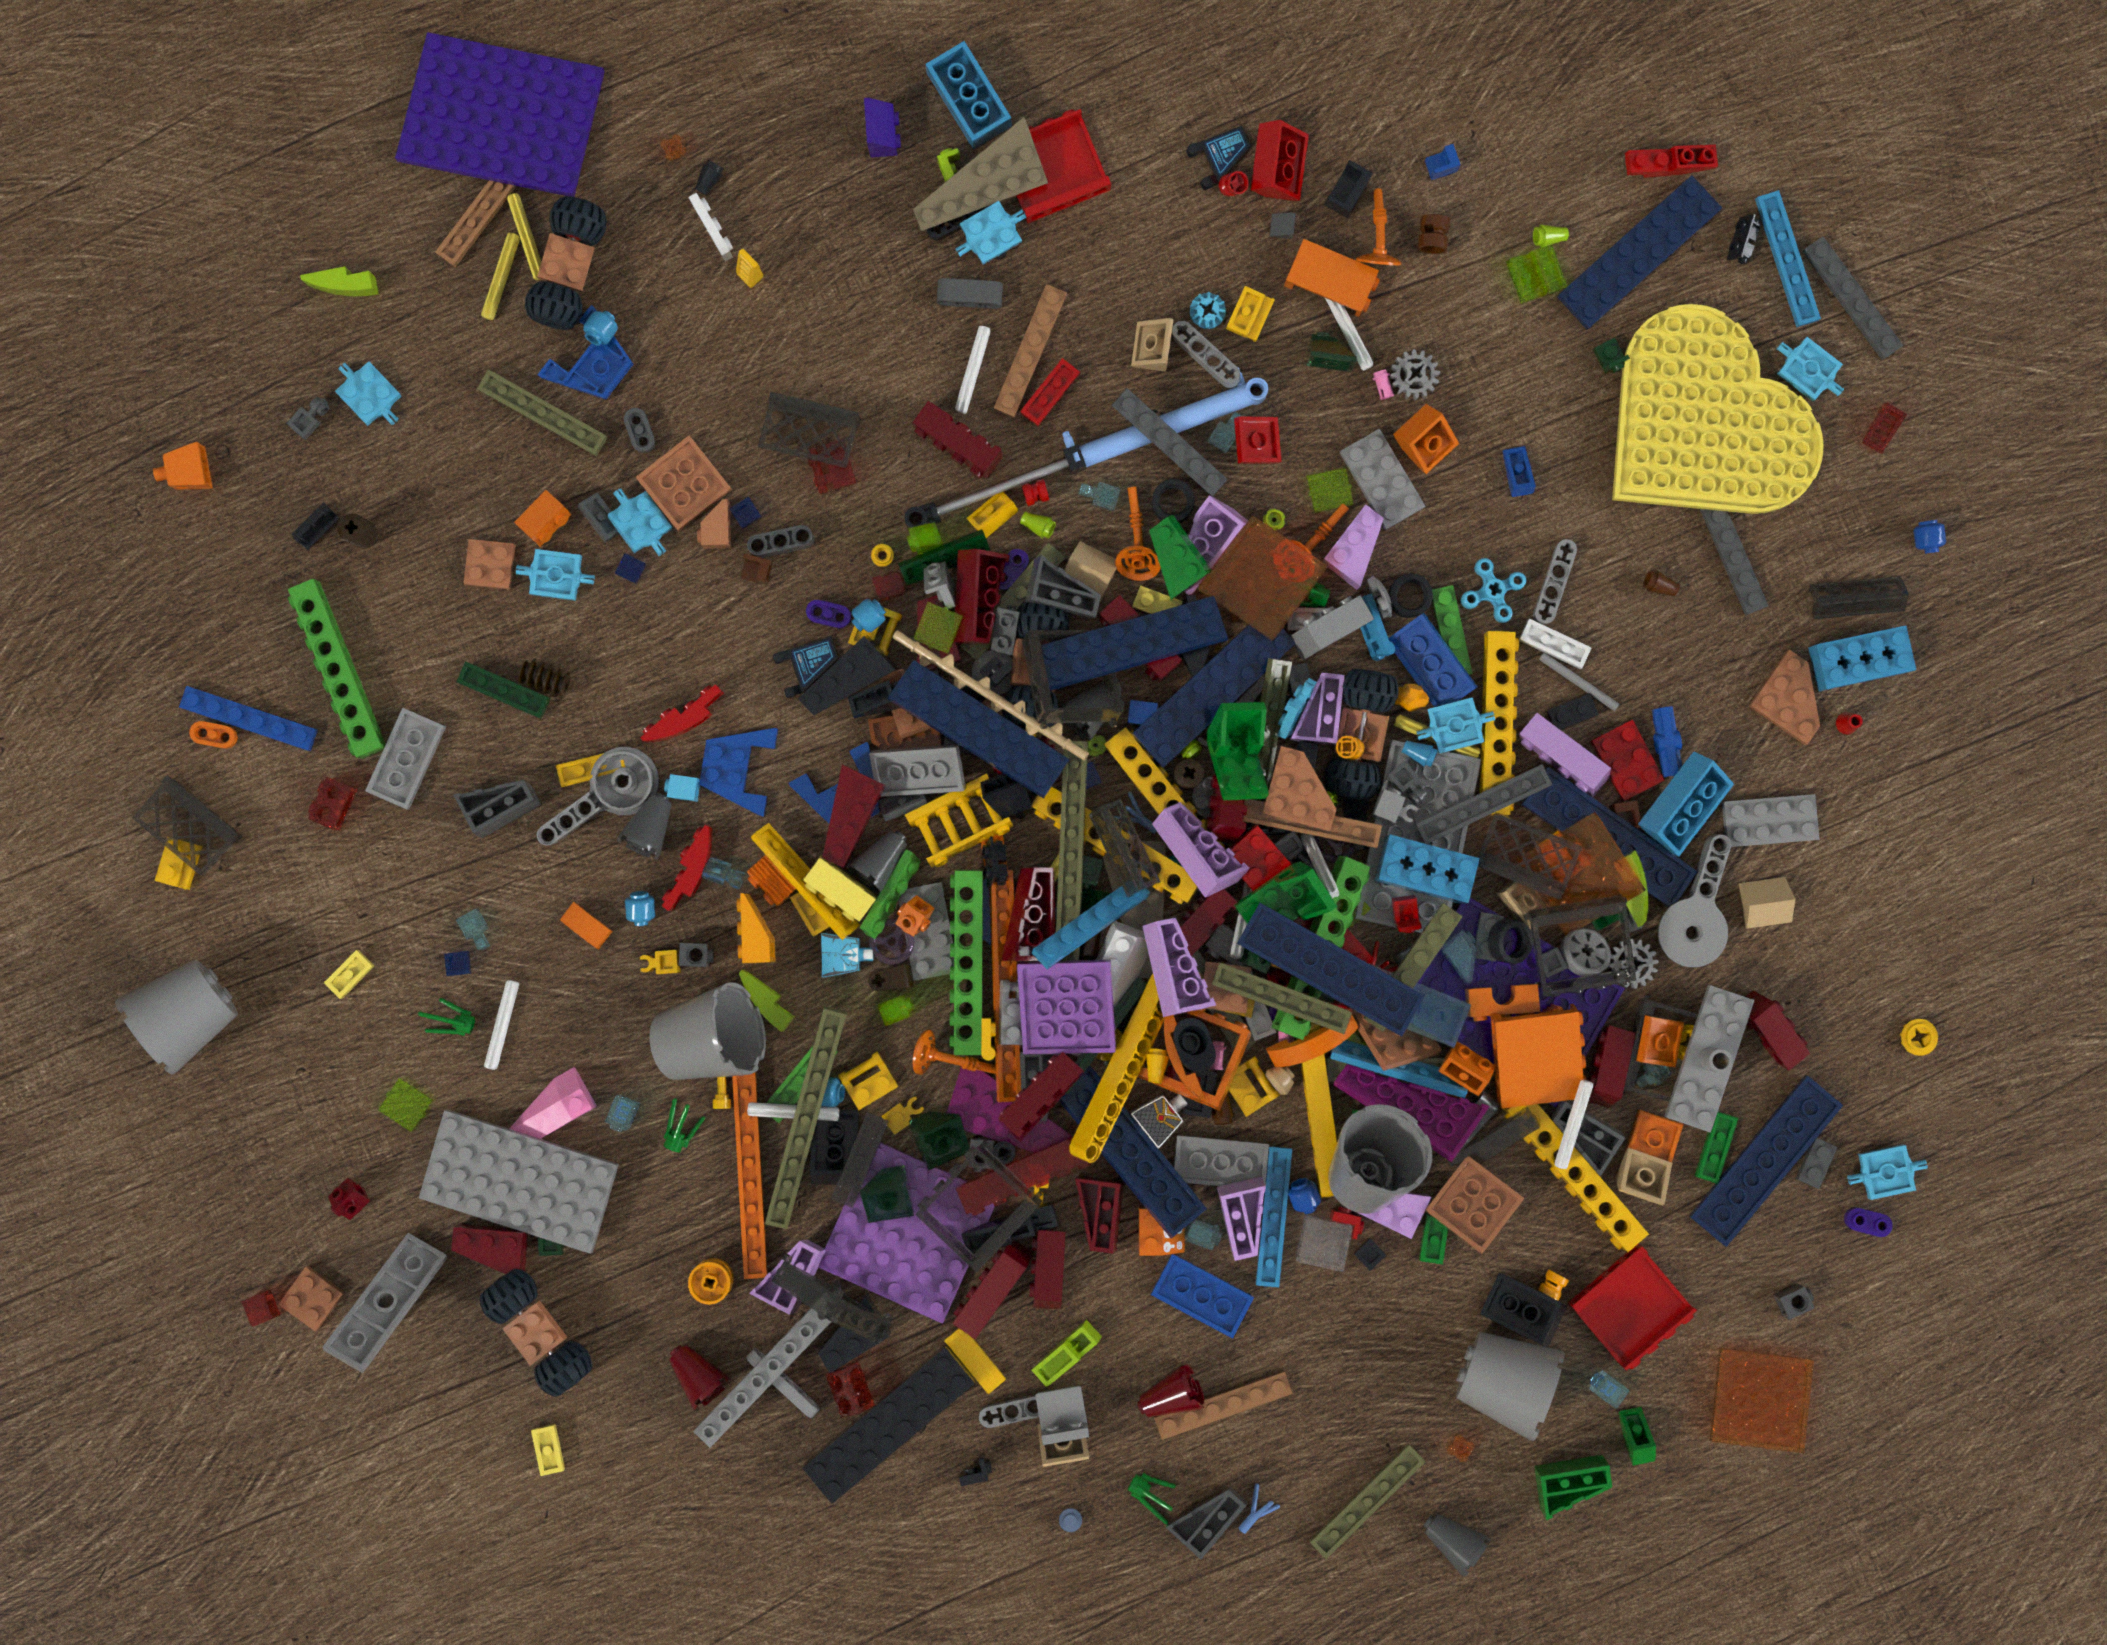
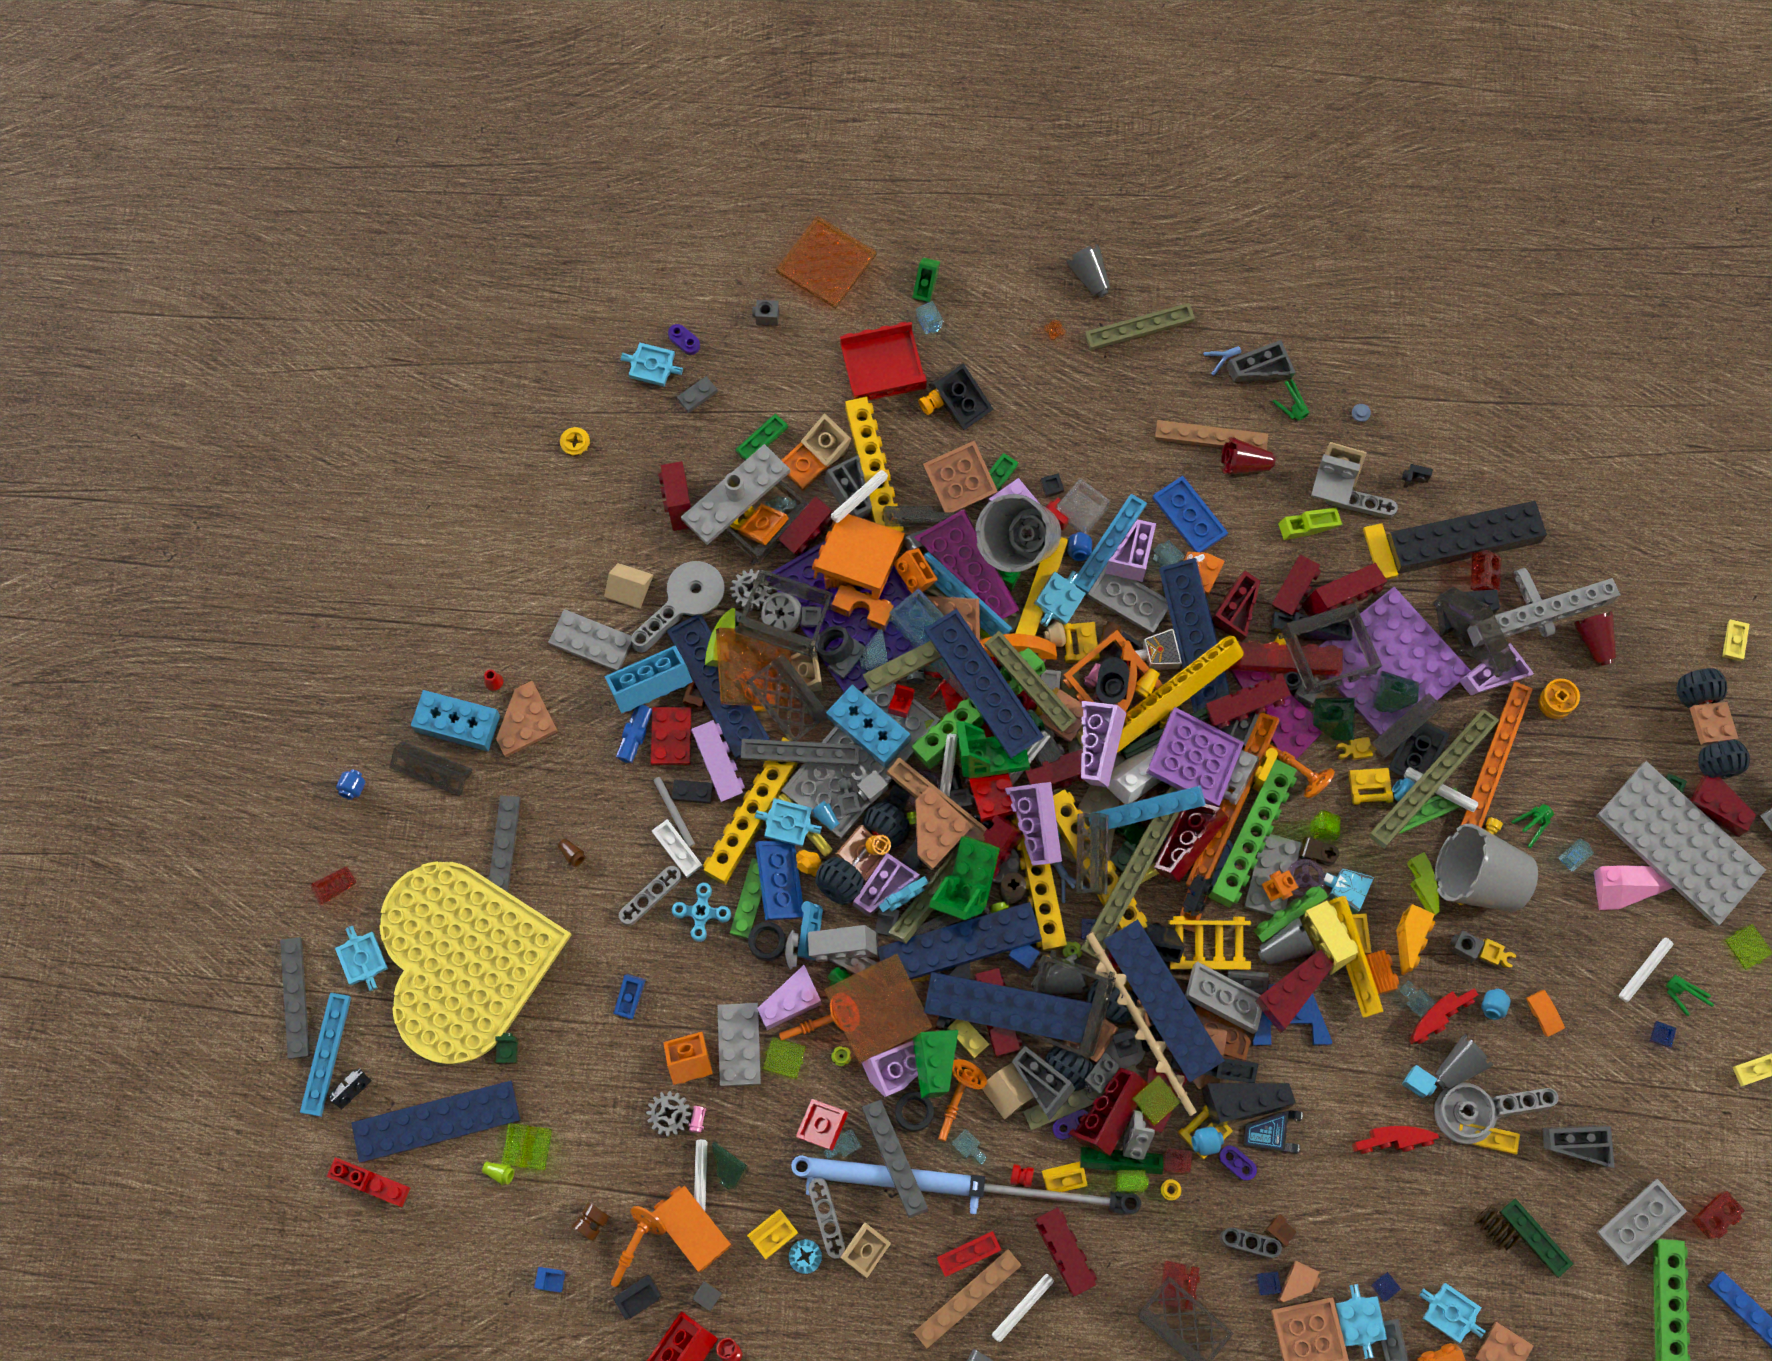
camera: 155 degrees left, 15 degrees down
clear light blue plate [456,909,490,951] -> none
blue wing [699,728,778,817] -> none
lime cone [1020,512,1056,539] -> none
light grey cone [1456,1331,1565,1441] -> none
green wedge [1534,1455,1612,1520] -> none
dark blue plate [1689,1075,1843,1247] -> none
none -> medium azure plate [1034,571,1086,627]

